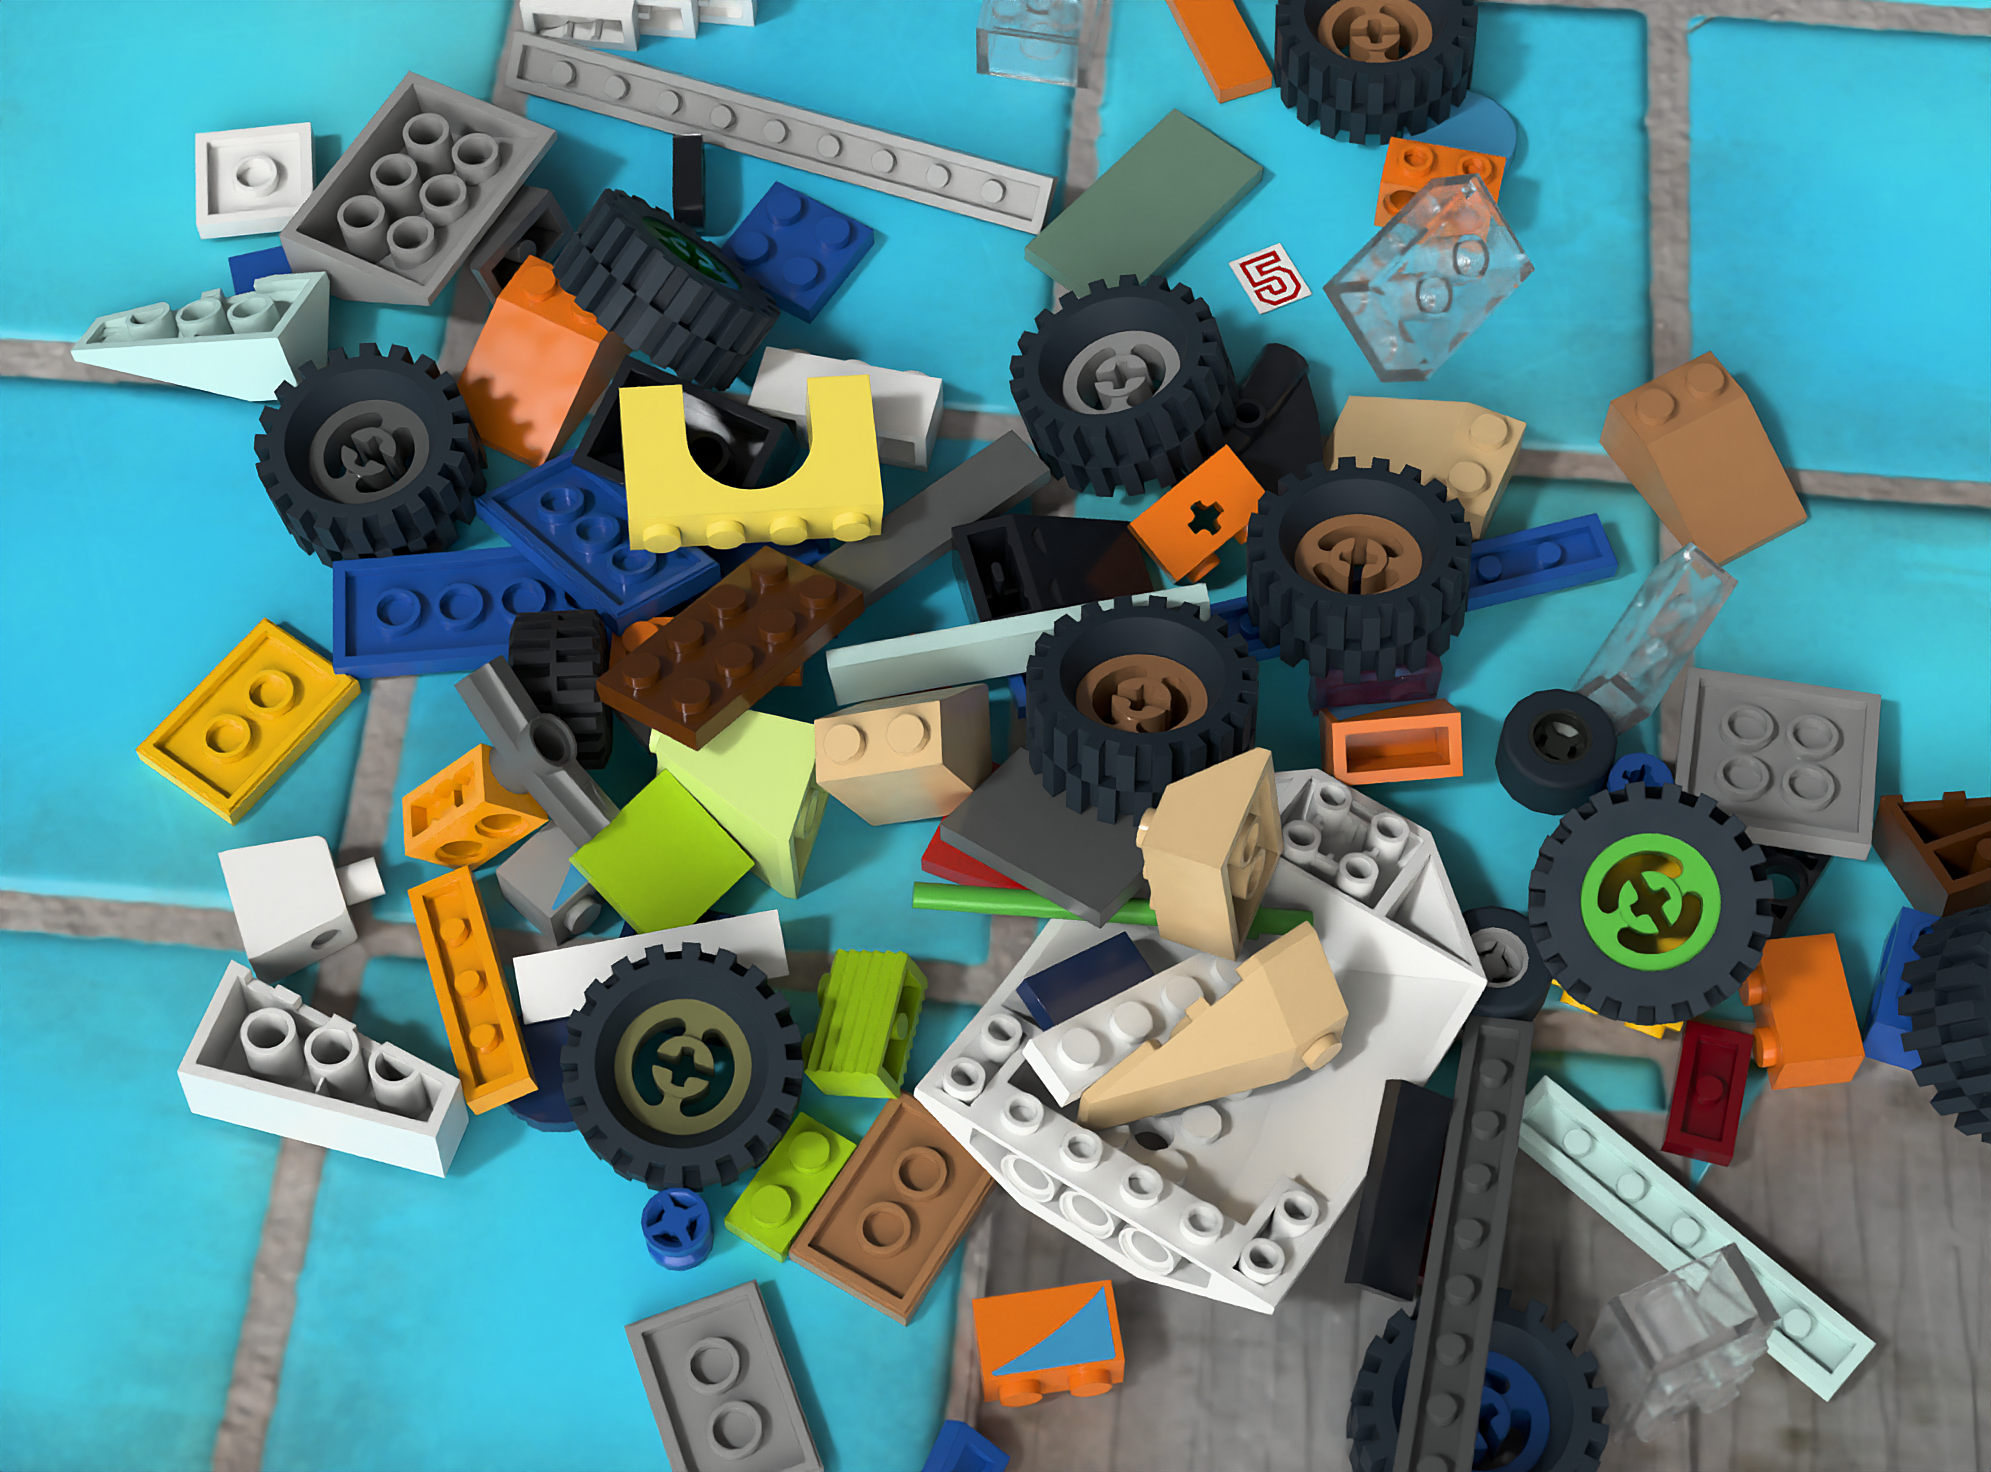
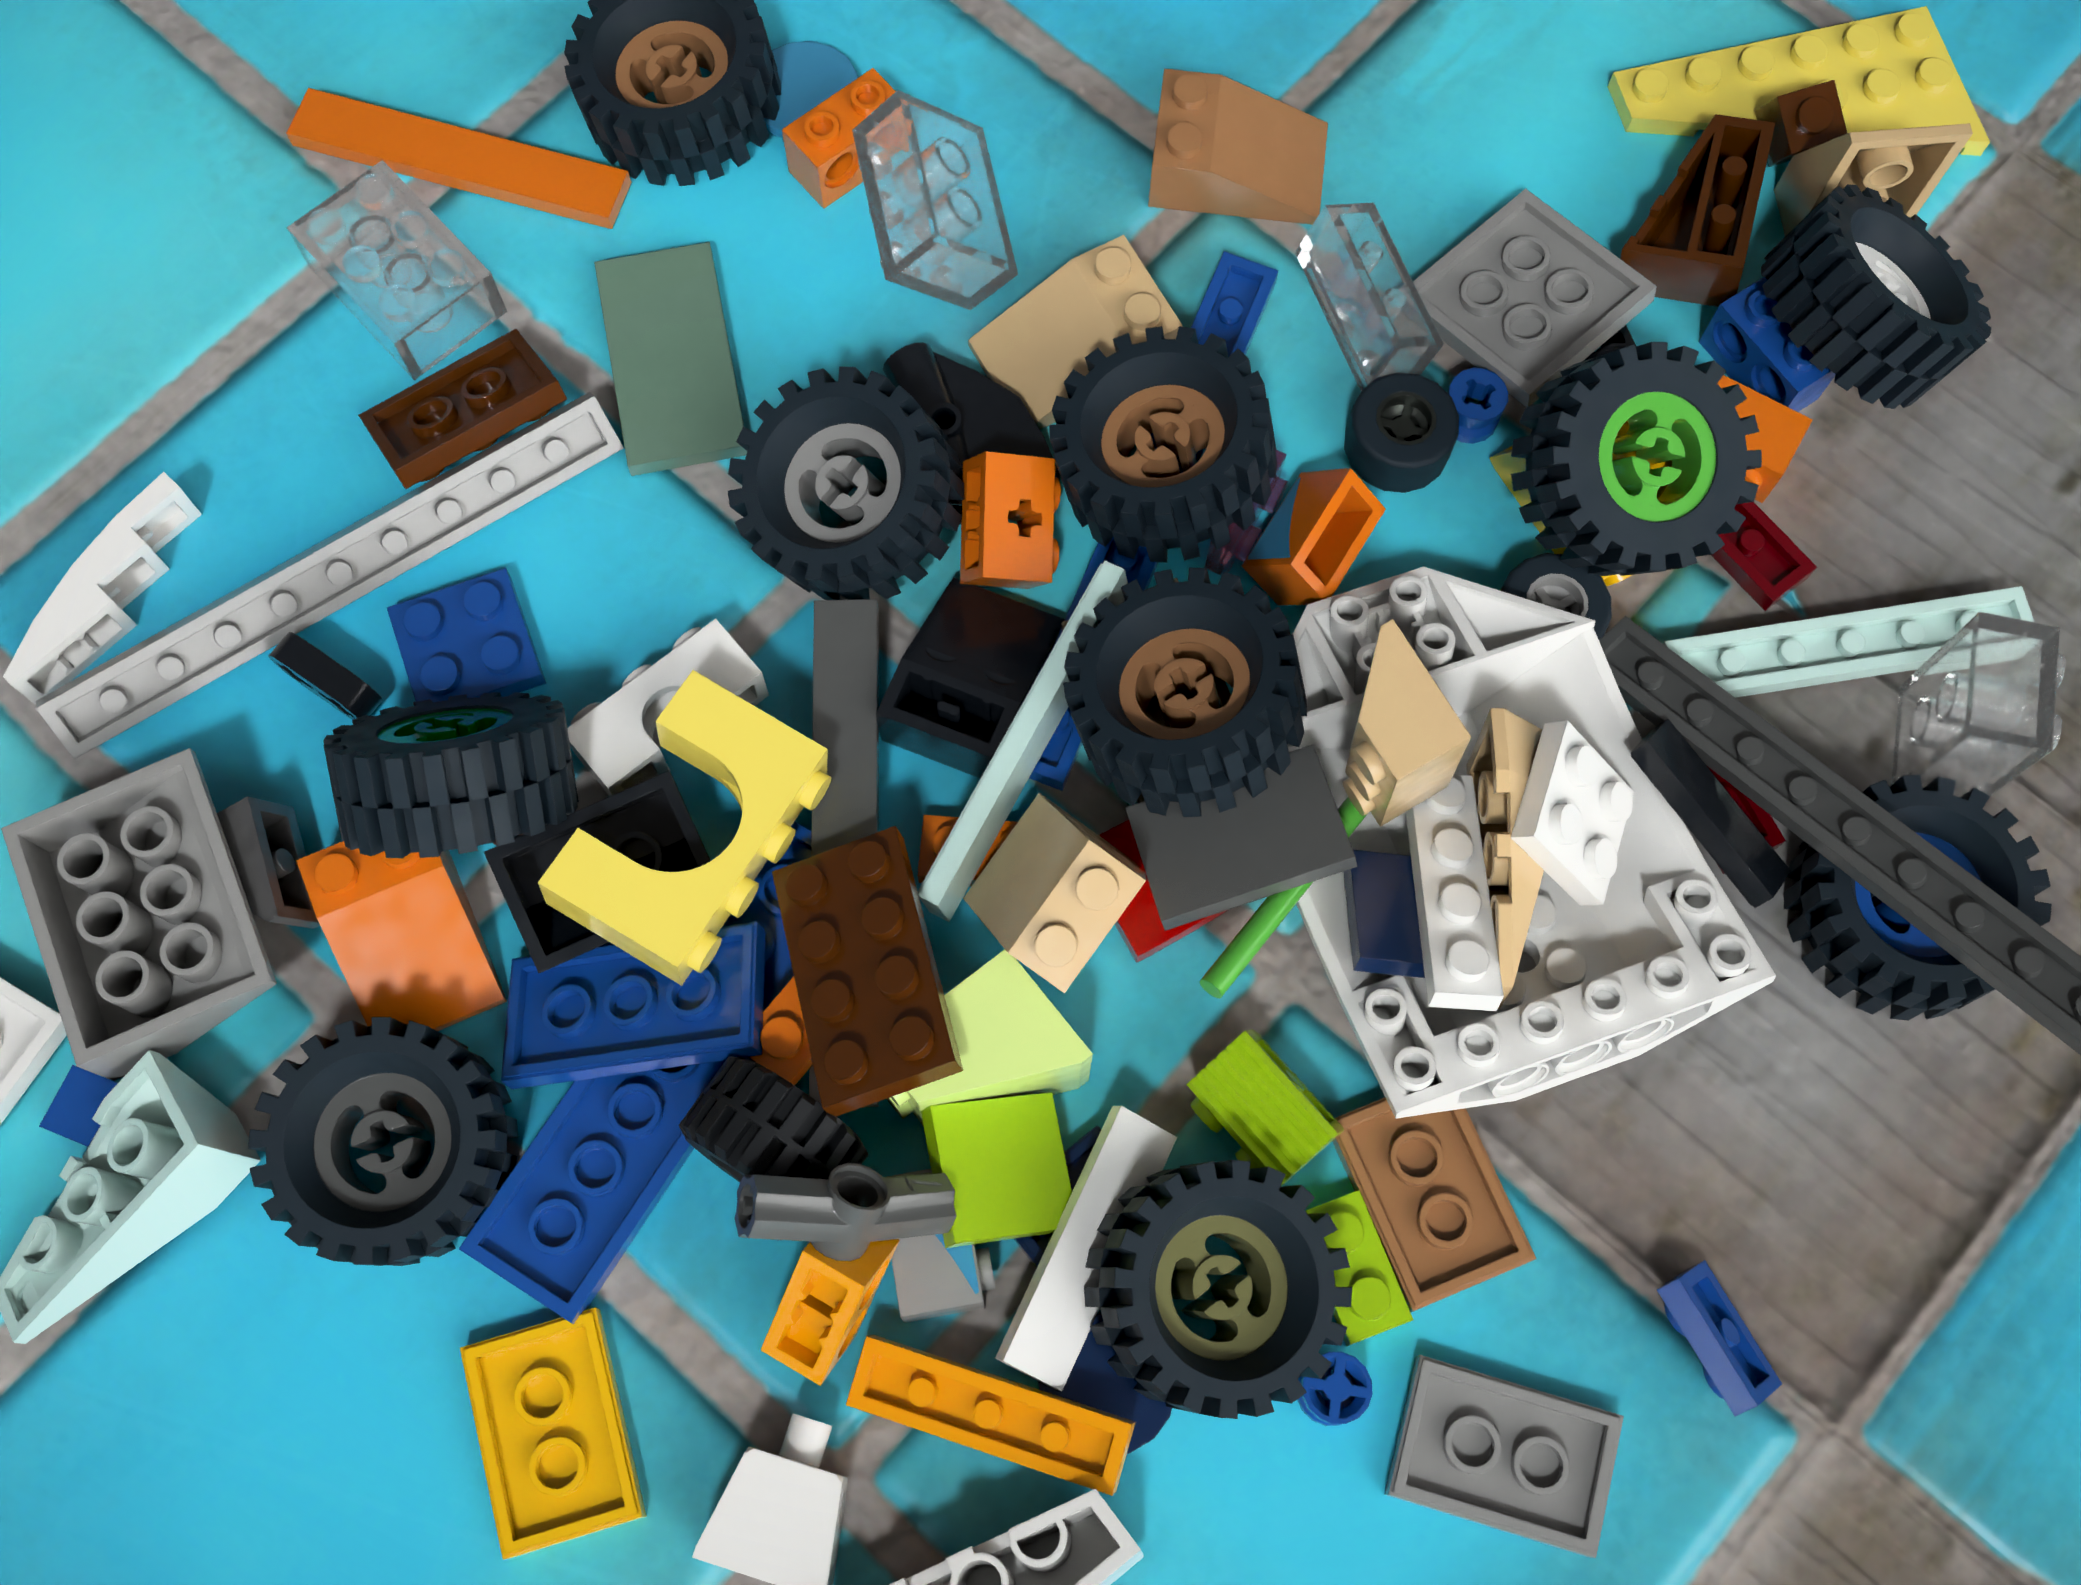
camera: 55 degrees left, 10 degrees up
orange brick [972,1279,1125,1407] -> none
white sticker [1228,243,1312,315] -> none
none -> reddish brown plate [358,329,567,490]
none -> white plate [1511,720,1634,906]

